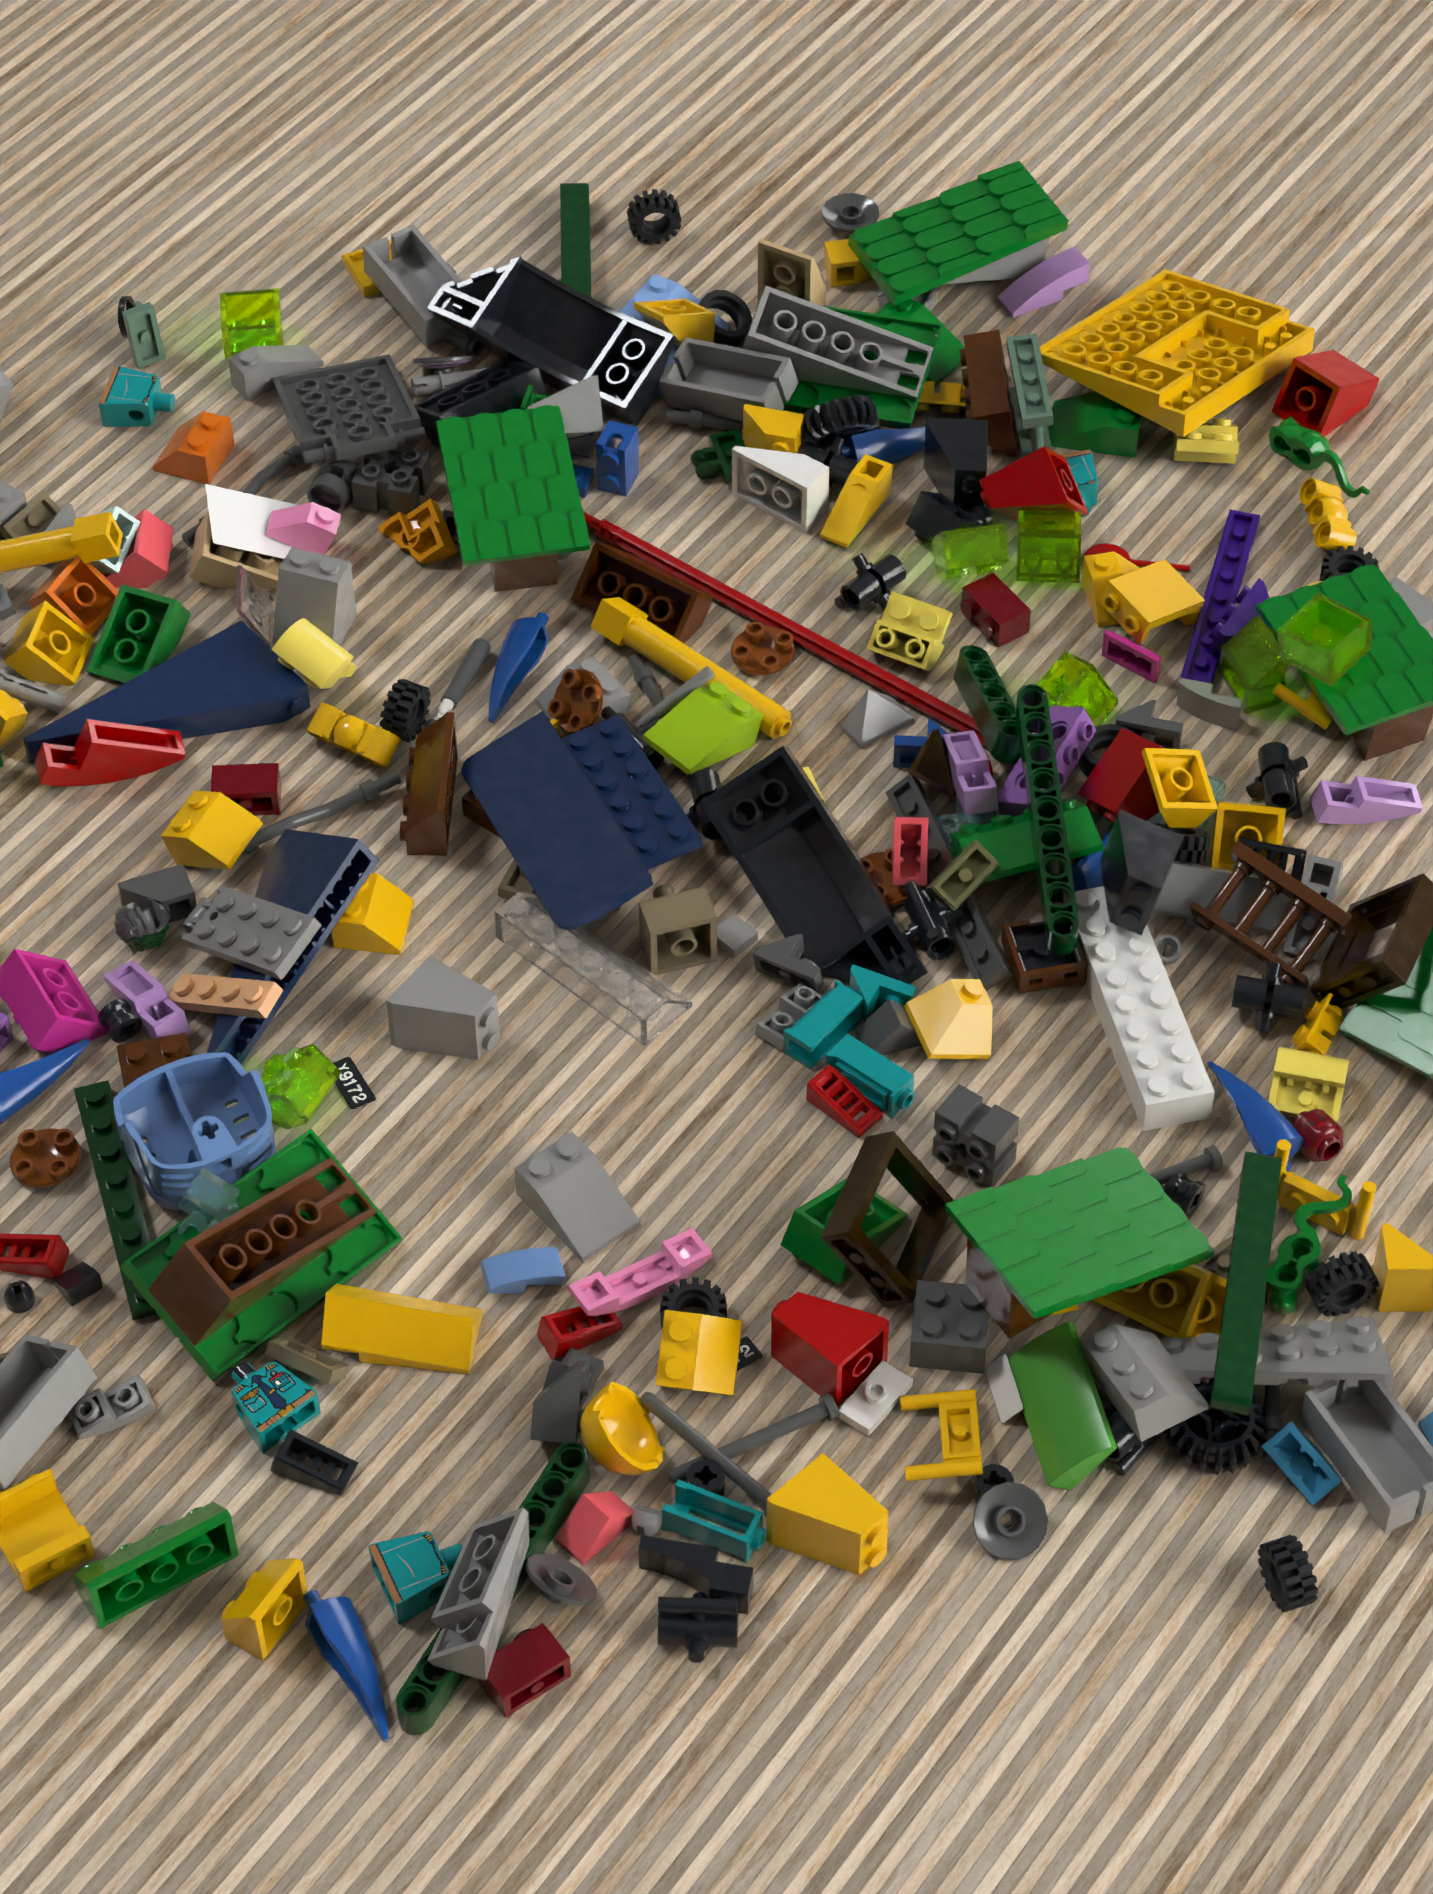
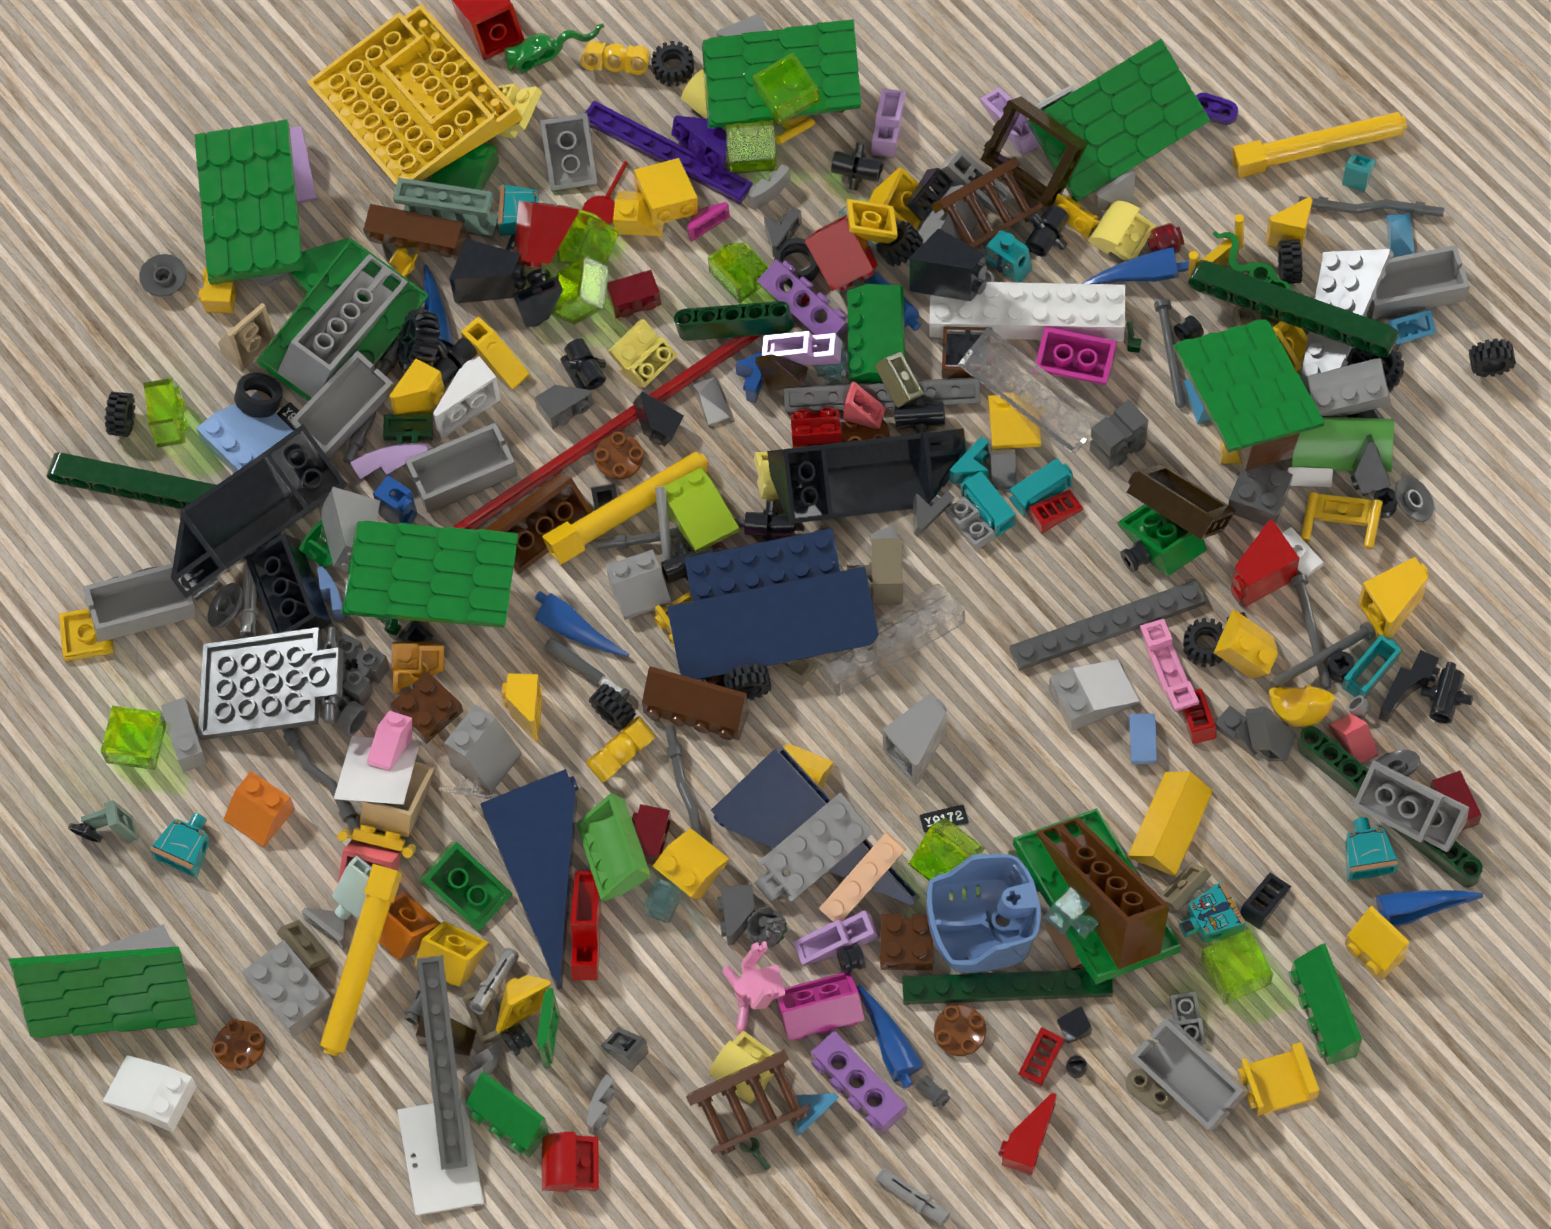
camera: 70 degrees left, 15 degrees up
light yellow brick [272,618,357,690] -> none
dark orange dish [548,669,603,734] -> none
yellow slope [634,298,716,346] -> none
dark green beam [1016,684,1079,955] -> none
none -> clear neon green piece [144,378,189,448]
none -> yellow plate [337,825,416,858]
none -> lavender slope [350,443,431,479]
none -> reddish brown piece [390,671,463,744]
none -> light grey piece [405,422,518,513]
none -> yellow slope [502,673,543,741]
none -> dark grey slope [535,385,593,430]
none -> light grey slope [540,113,598,191]
none -> bright green slope [576,793,651,901]
none -> black slope [591,483,617,510]
none -> black slope [633,391,684,447]
none -> clear light blue brick [644,879,682,924]
none -> bright pink piece [722,942,785,1034]
none -> black tyre [723,663,771,700]
none -> red brick [790,408,842,448]
none -> clear slope [958,327,1105,455]
none -> teal torso [984,230,1032,283]
none -> dark grey plate [1010,580,1206,671]
none -> dark pink slope [1034,327,1117,385]
none -> light grey slope [1095,168,1136,210]
none -> black wheel [1120,541,1151,572]
none -> dark green hand [1126,321,1142,353]
none -> clear neon green piece [1201,929,1273,1005]
none -> black slope [1350,434,1391,496]

